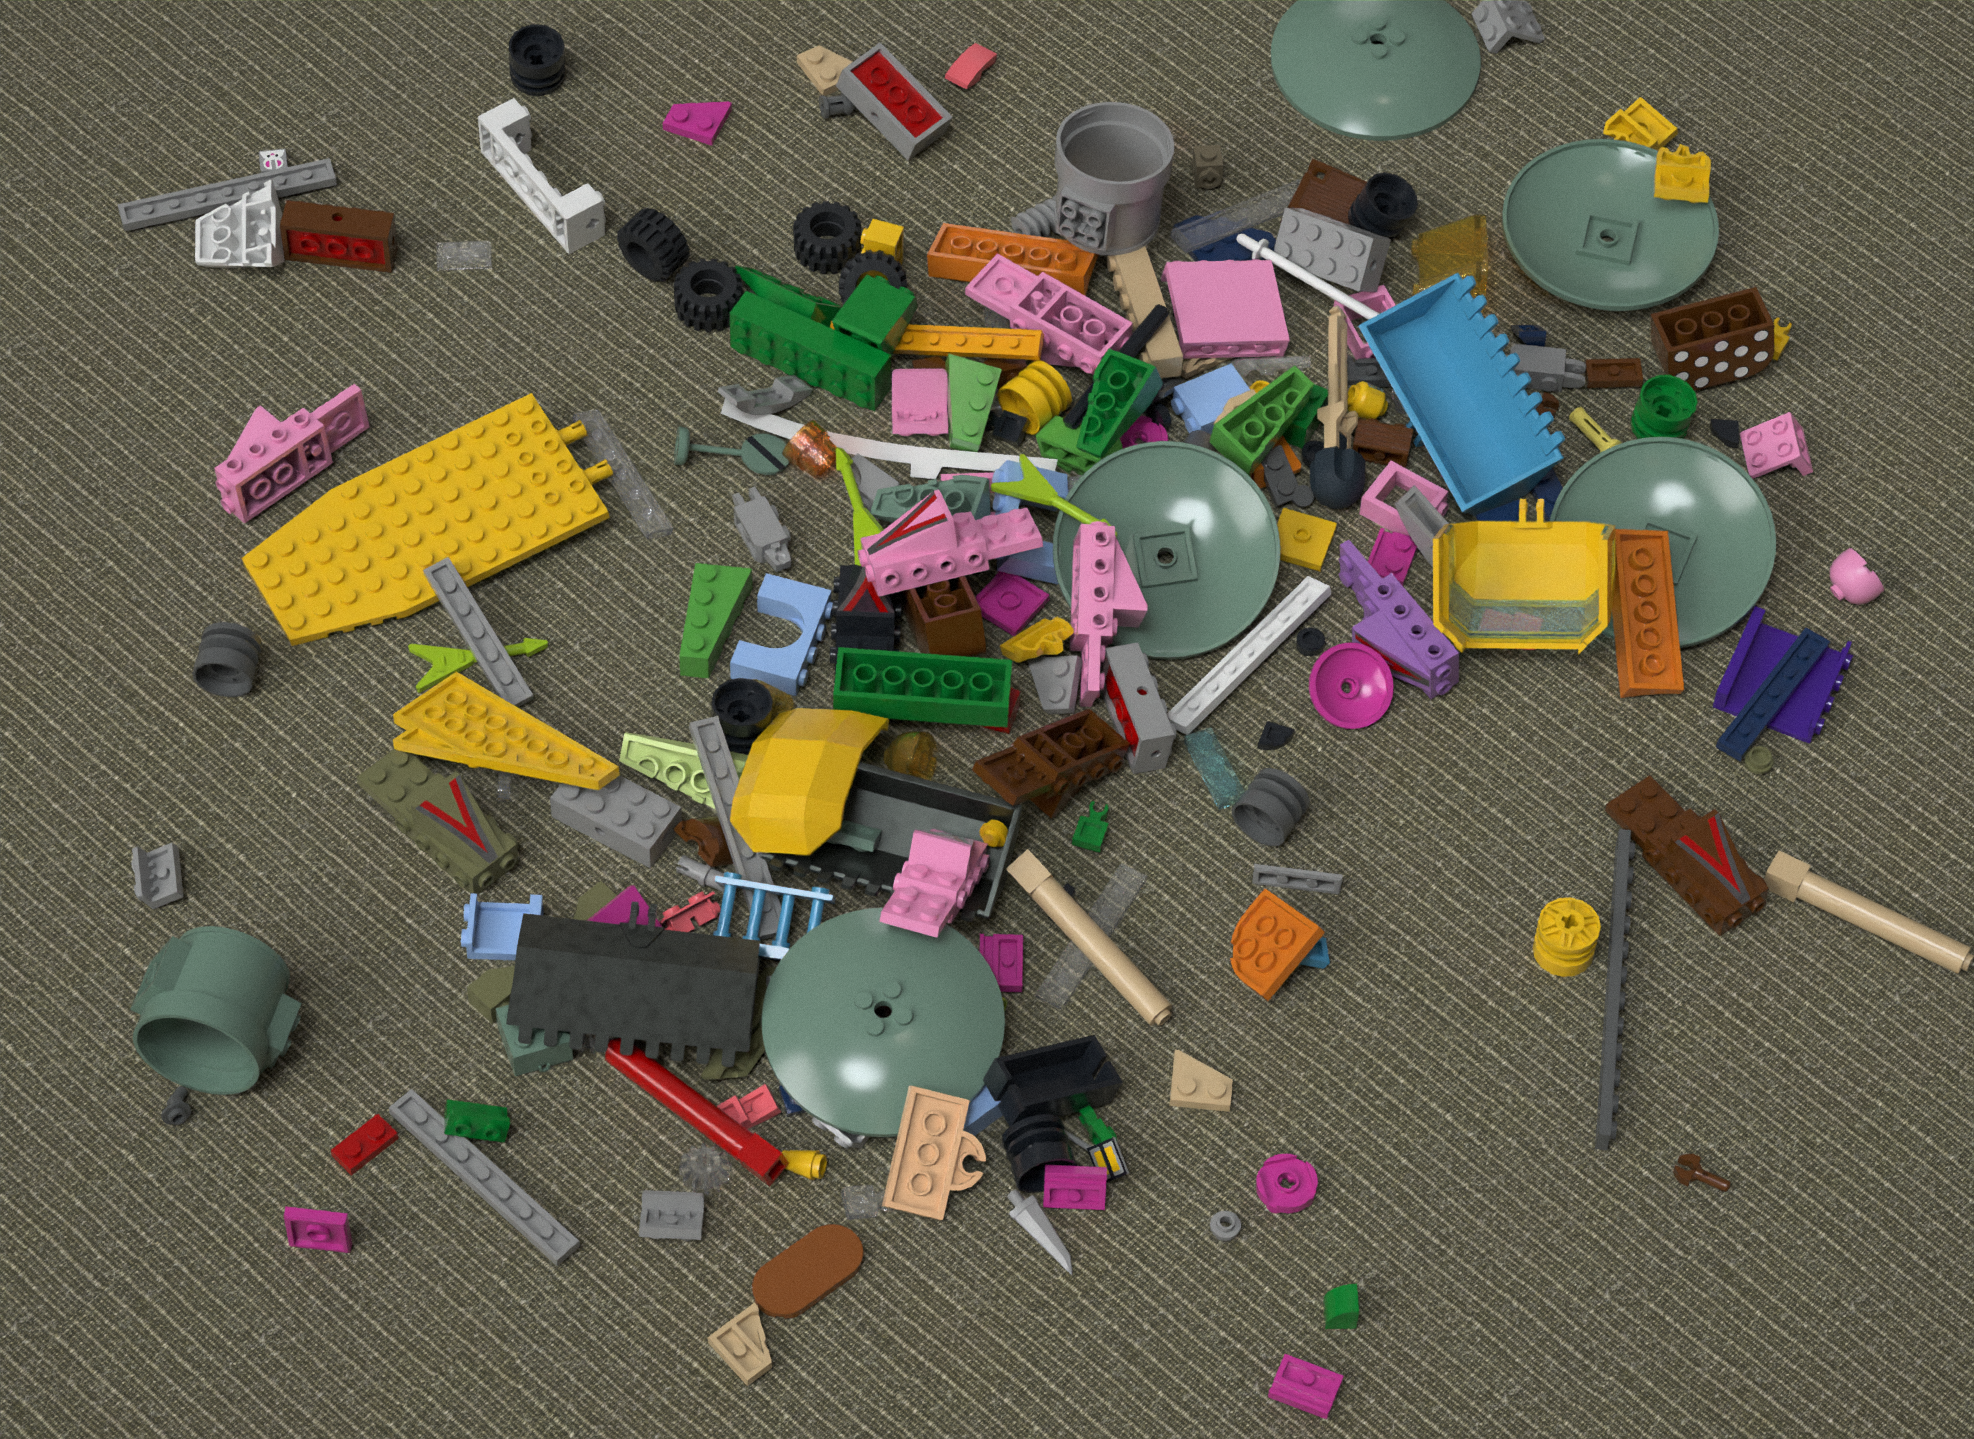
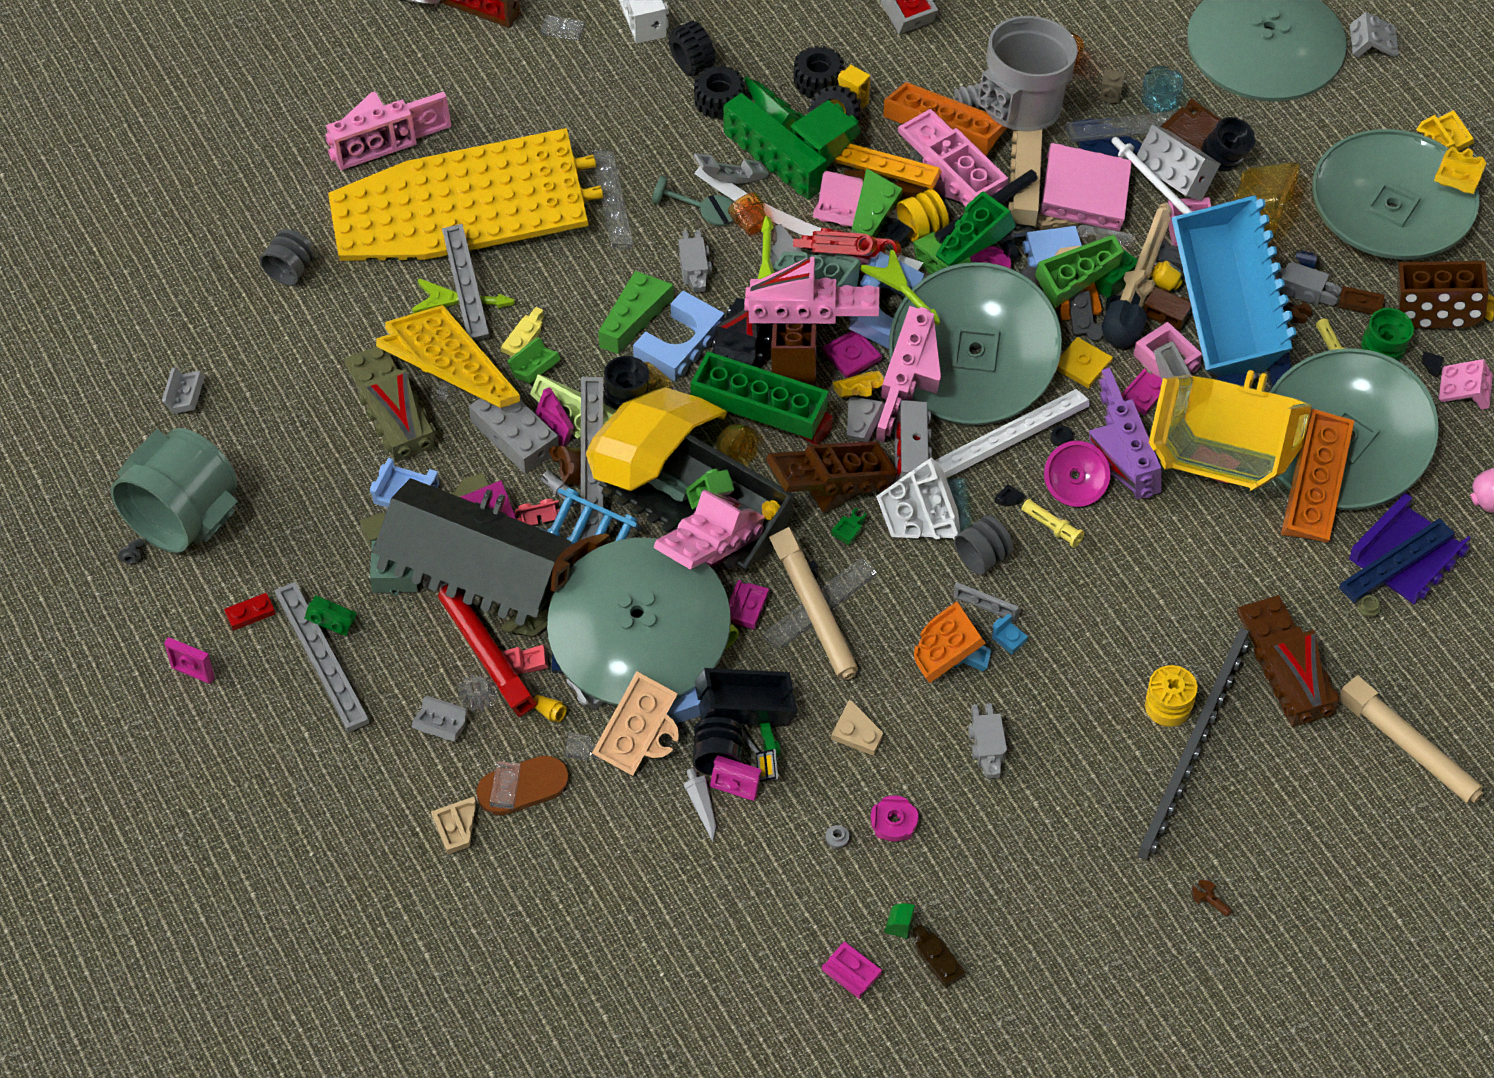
camera: 20 degrees right, 0 degrees up
none -> clear plate [490,761,521,809]
none -> light yellow hinge [501,307,544,356]
none -> bright green bracket [507,337,561,384]
none -> dark pink wing [535,387,574,446]
none -> reddish brown slope [551,533,610,592]
none -> bright green brick [685,469,734,510]
none -> plate [793,228,901,259]
none -> white wedge [876,457,961,540]
none -> dark brown hinge [912,924,966,988]
none -> light grey hinge [968,703,1007,779]
none -> dark azure bracket [992,614,1028,655]
none -> light yellow pin [1022,499,1085,548]
none -> clear light blue brick [1141,66,1184,114]

